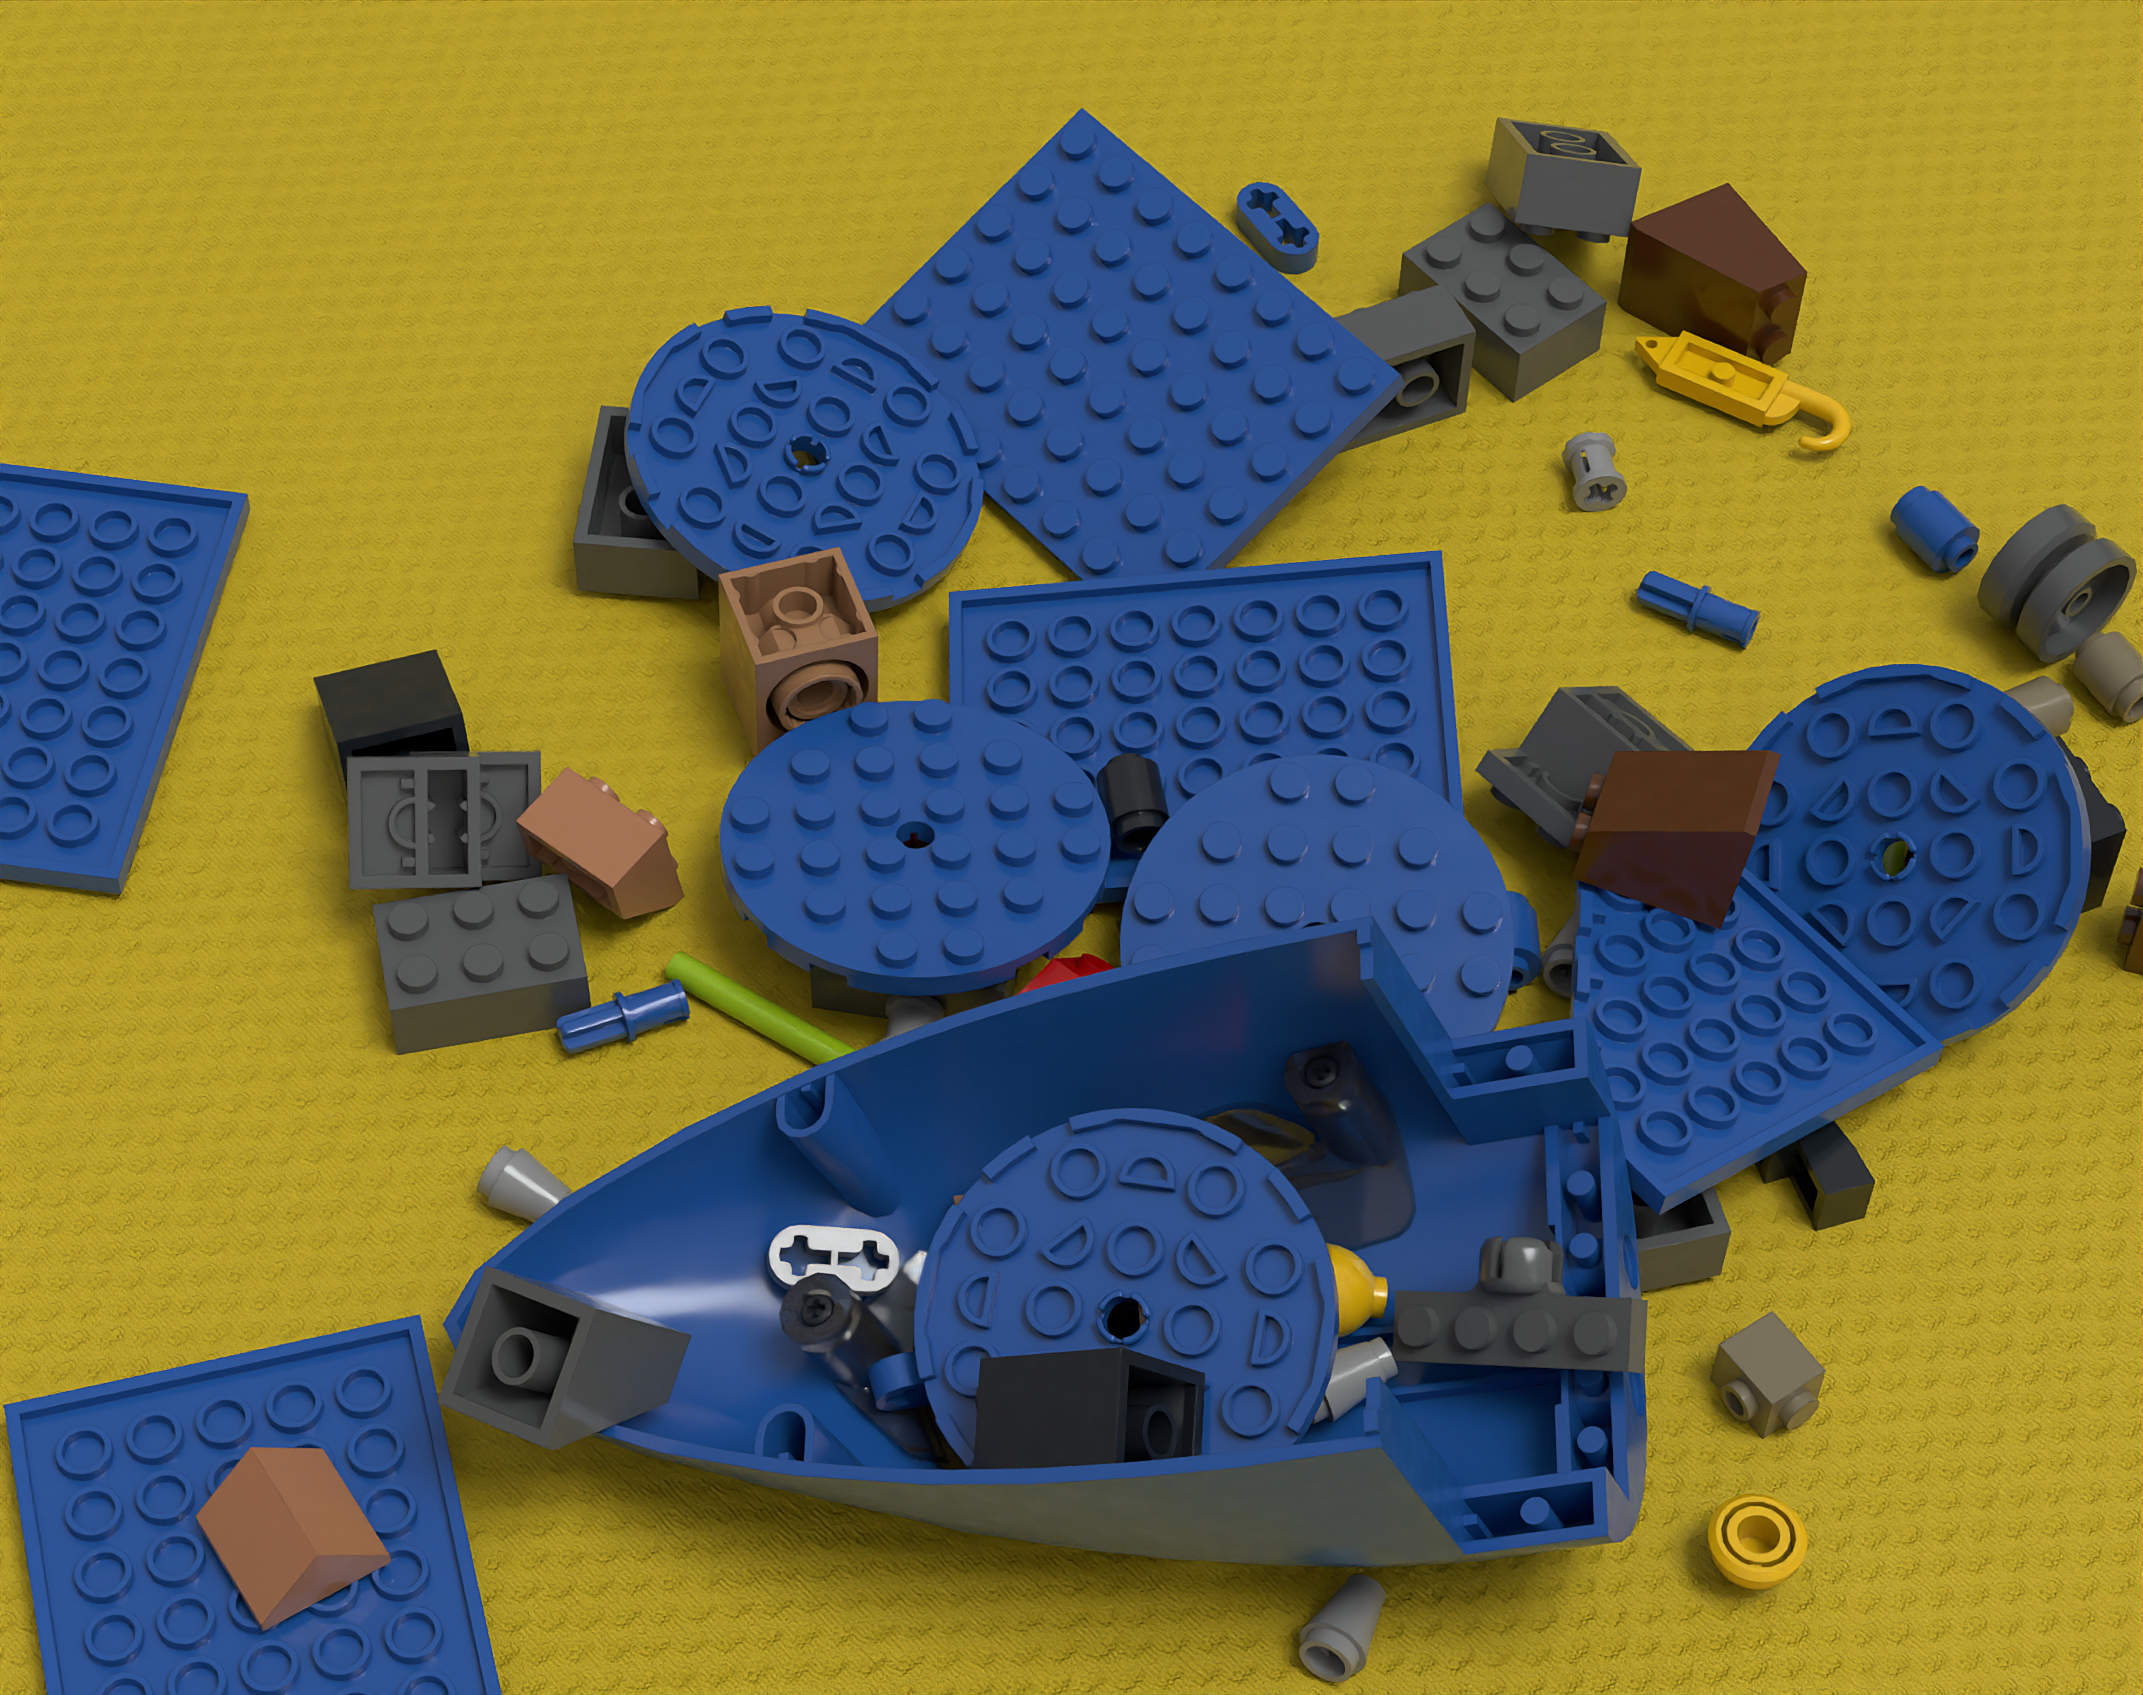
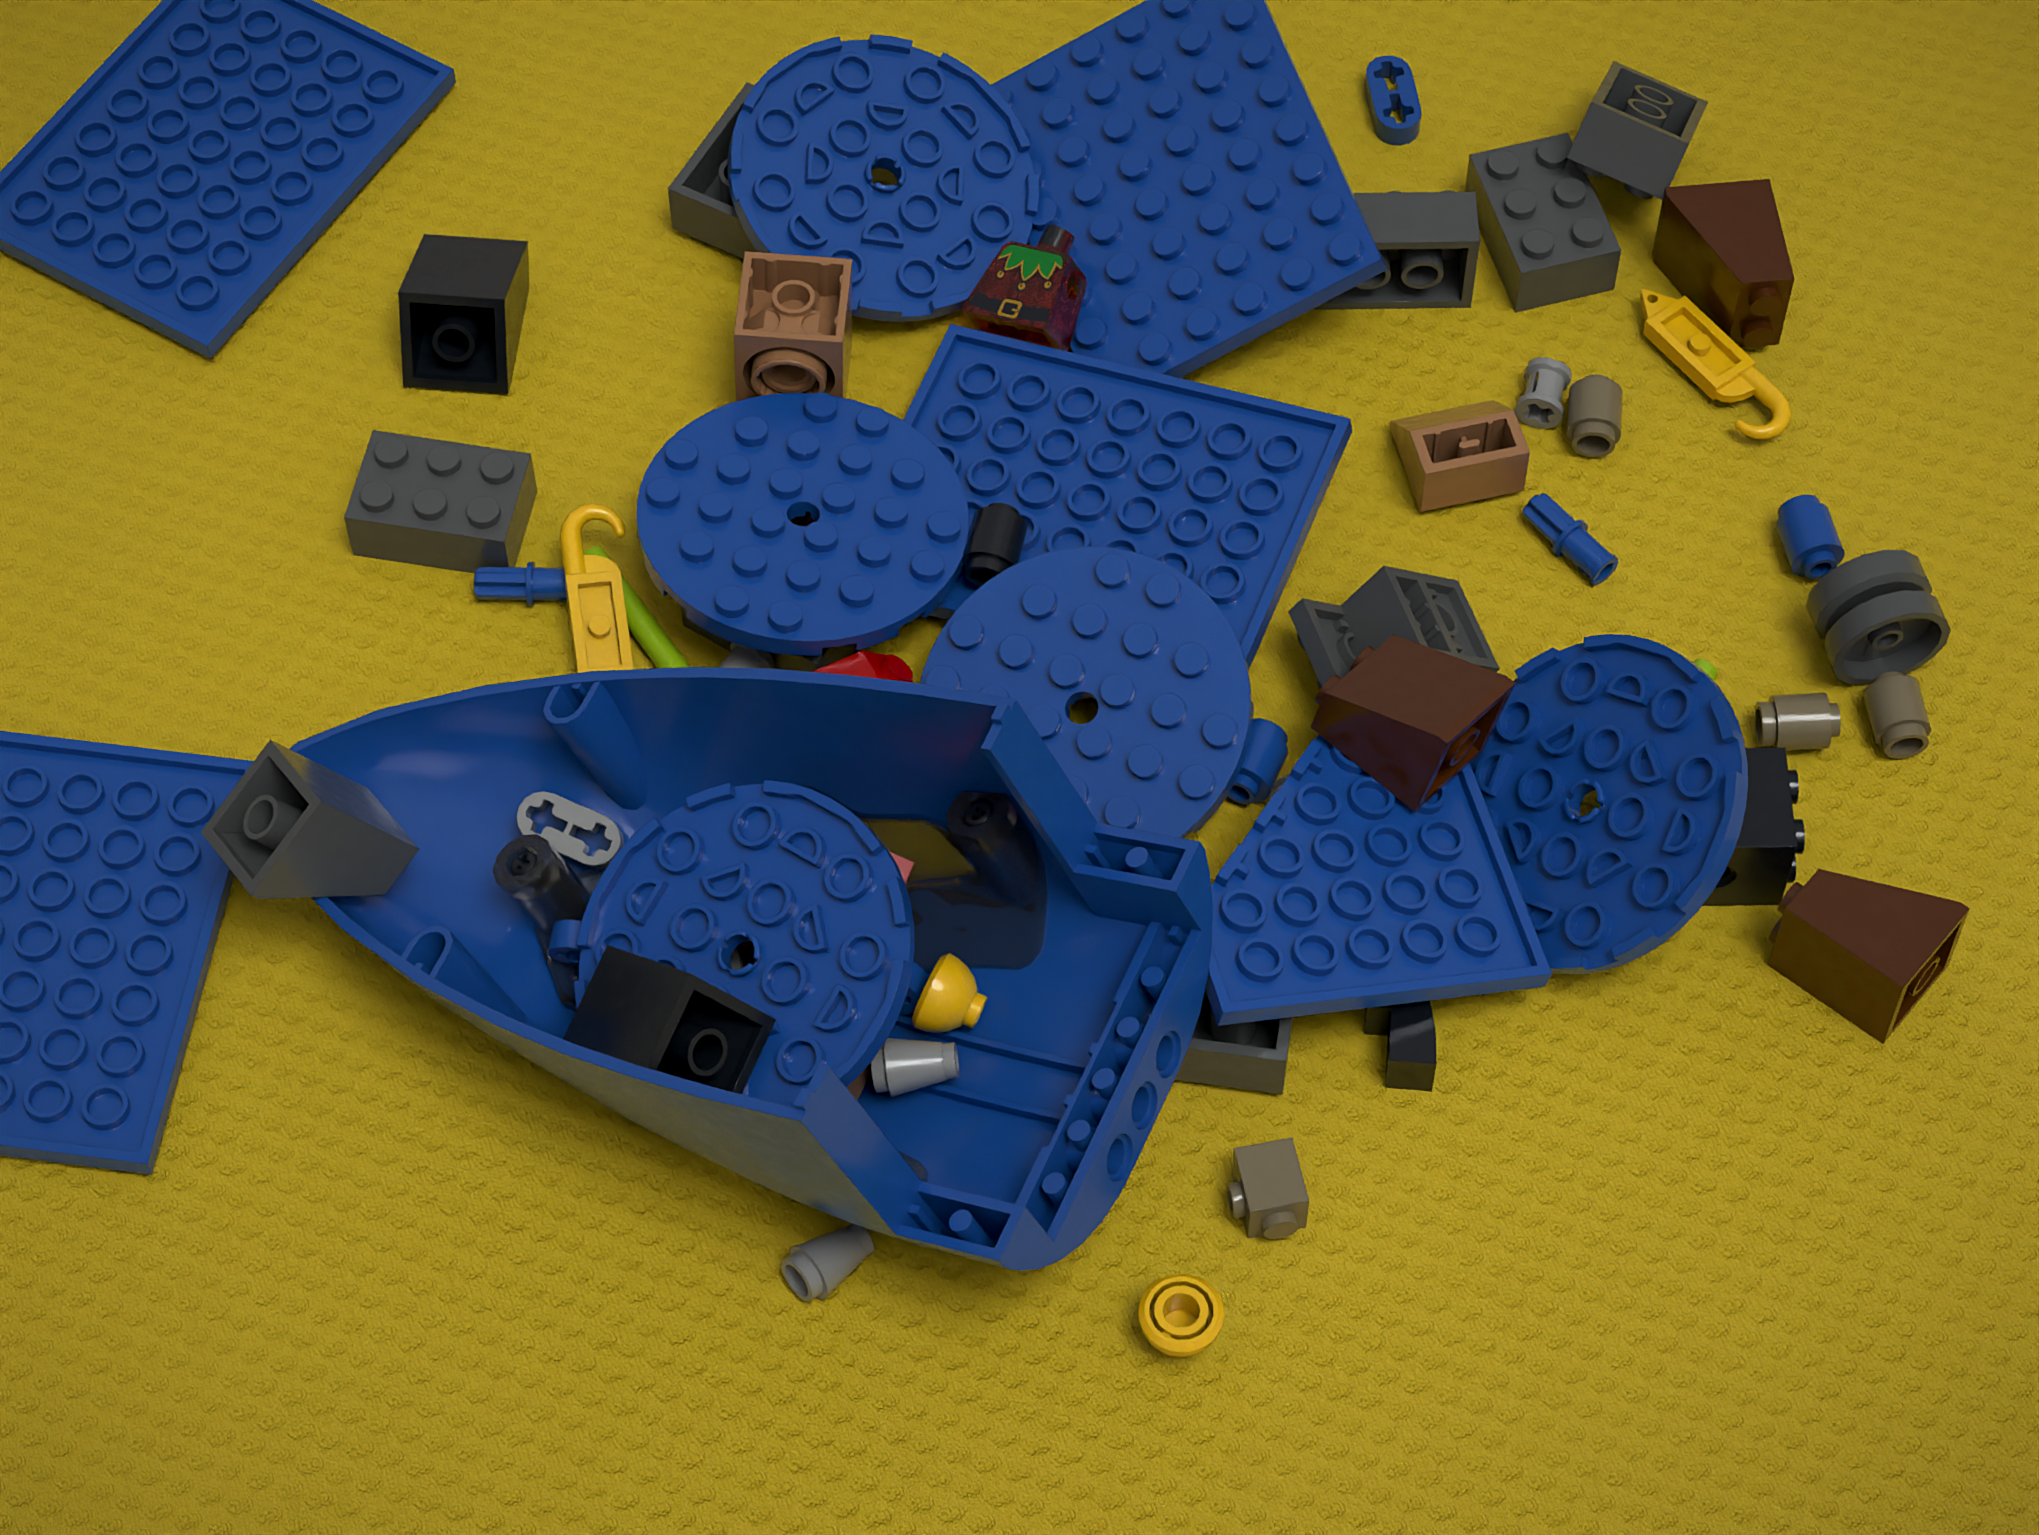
camera: 25 degrees right, 5 degrees up
nougat slope [195,1447,391,1631] -> none
dark grey bracket [347,750,542,889] -> none
light grey cone [477,1145,572,1222] -> none
nougat slope [516,767,684,920] -> none
dark grey plate [1392,1236,1648,1373] -> none
none -> yellow plate [560,503,634,673]
none -> clear red torso [962,225,1087,351]
none -> medium nougat slope [1389,400,1530,512]
none -> dark tan brick [1567,374,1623,457]

